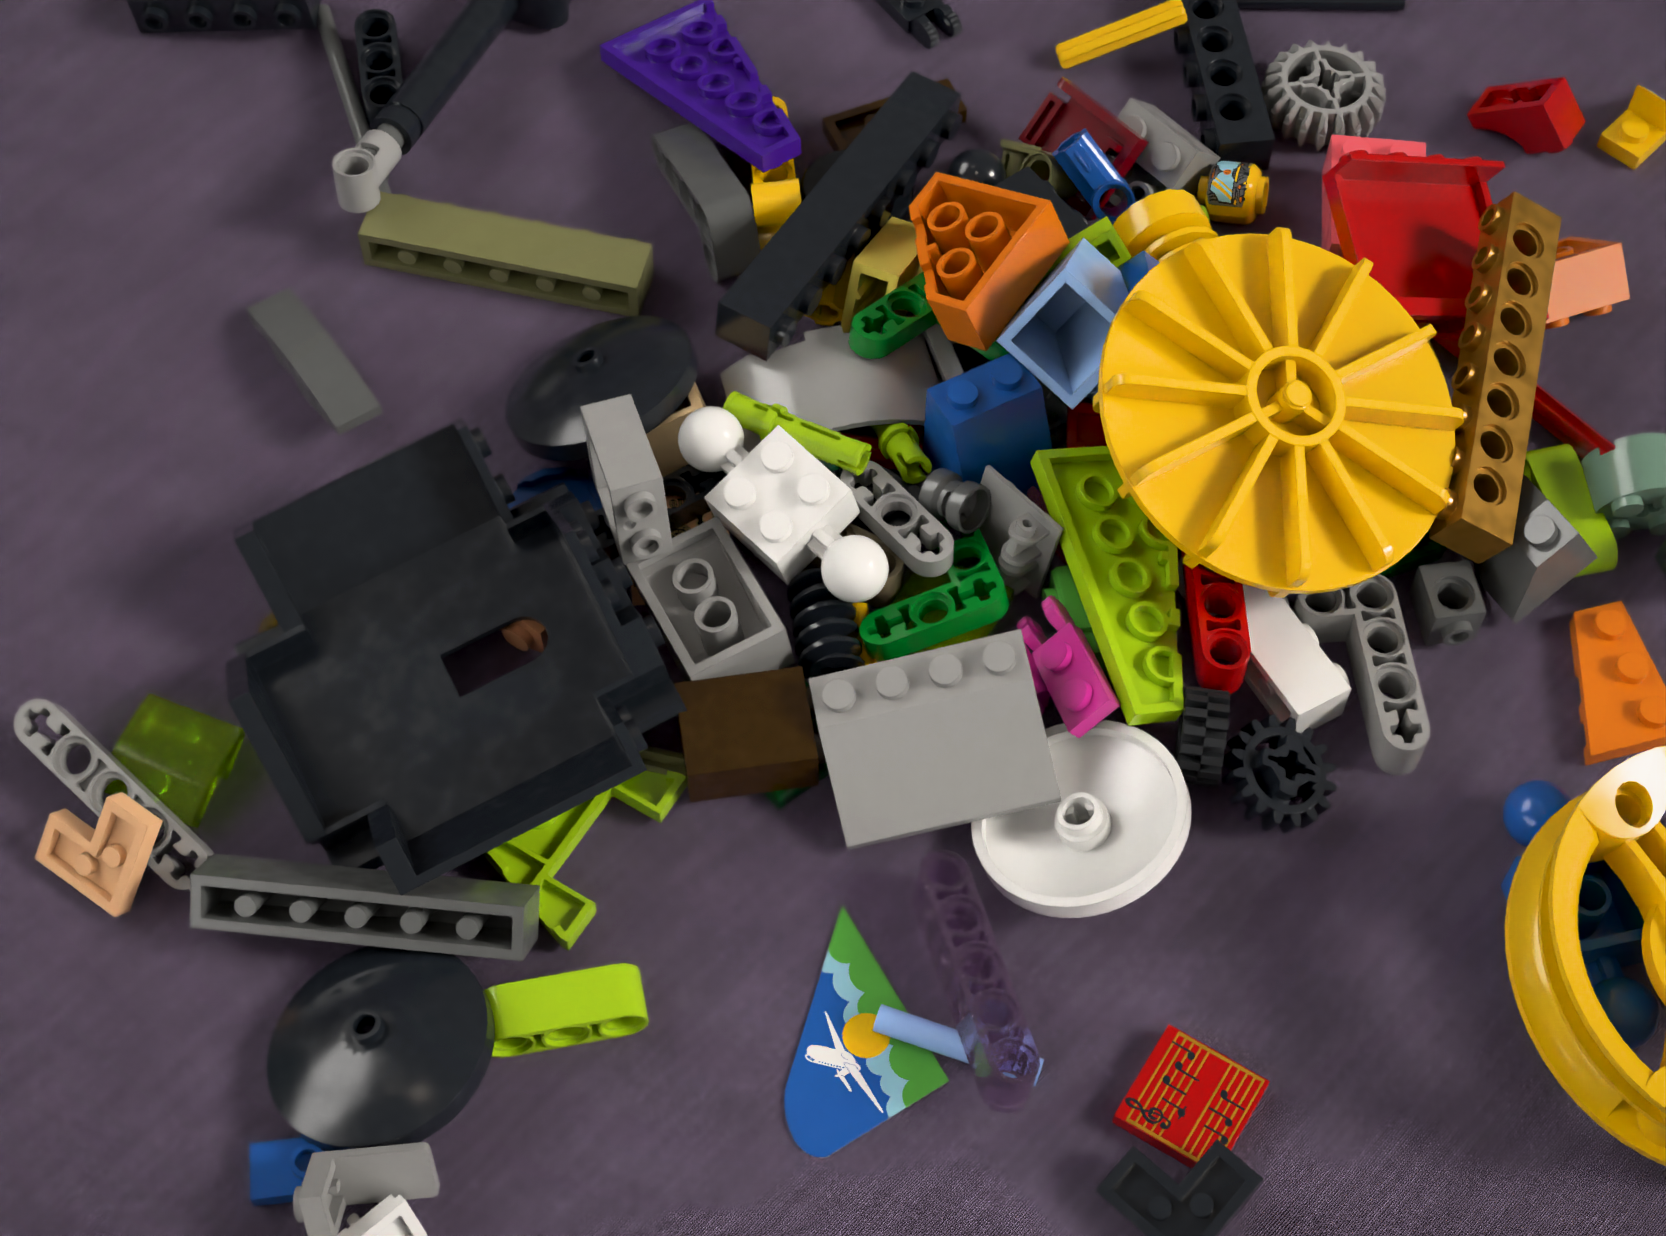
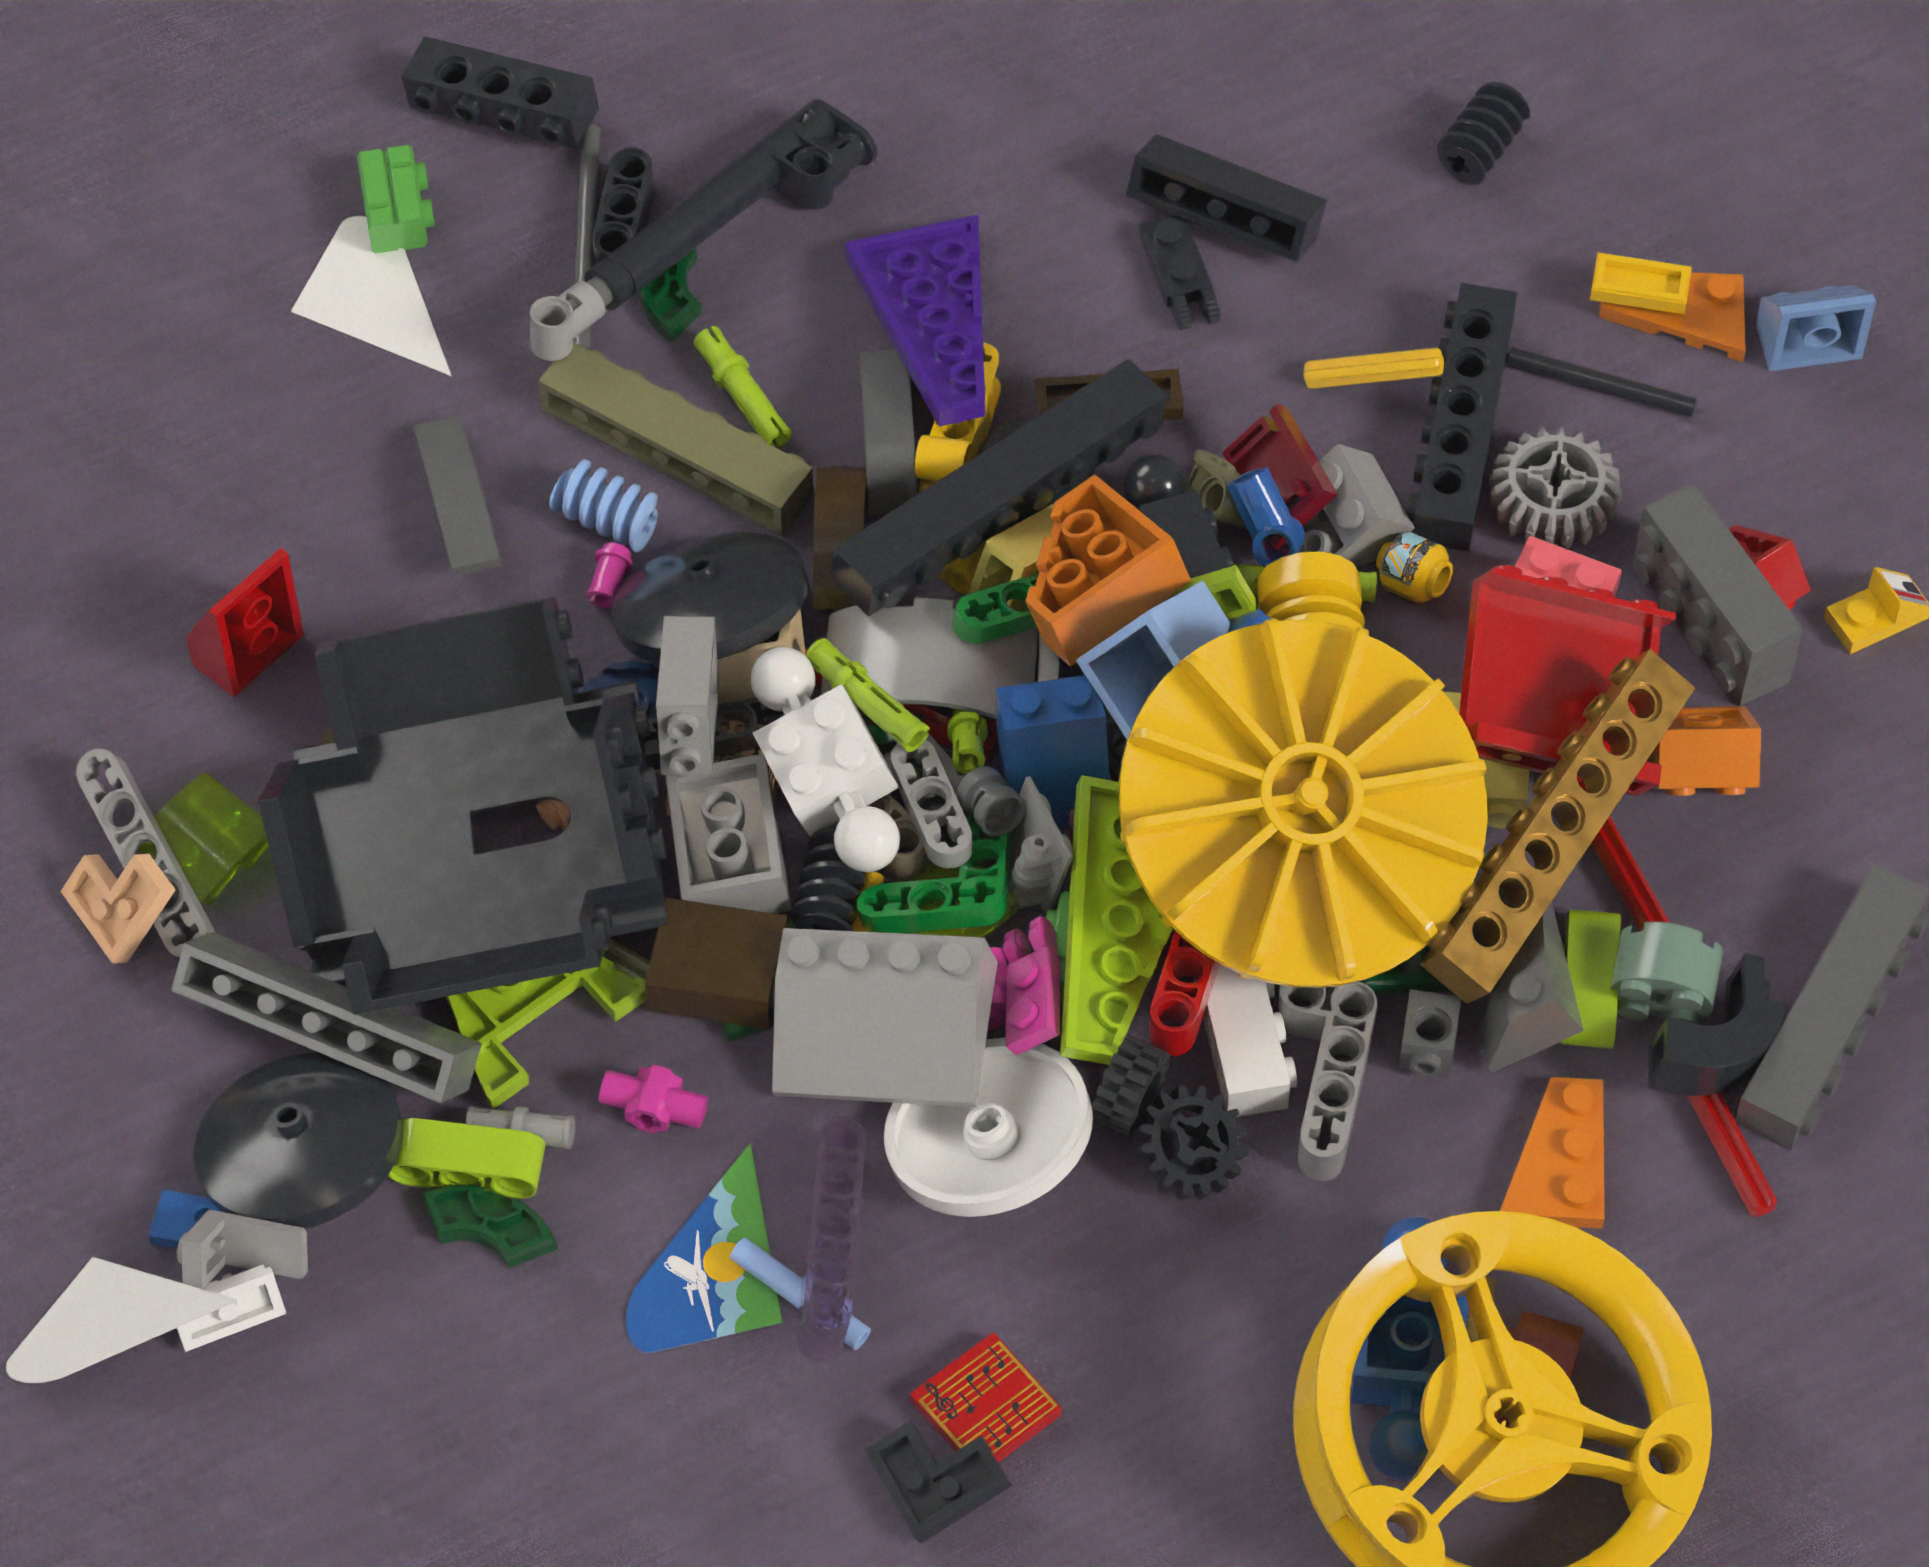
camera: 20 degrees right, 0 degrees up
none -> red slope [186,548,304,698]
none -> white sticker [291,216,451,376]
none -> bright green brick [357,145,435,254]
none -> dark green tile [420,1185,558,1269]
none -> light grey pin [466,1106,575,1149]
none -> light blue piece [549,459,658,552]
none -> dark pink pin [586,543,633,609]
none -> dark pink axle [599,1065,709,1134]
none -> dark green tile [639,249,702,343]
none -> lime pin [693,326,792,449]
none -> dark brown arch [813,465,867,609]
none -> dark grey brick [1633,483,1803,706]

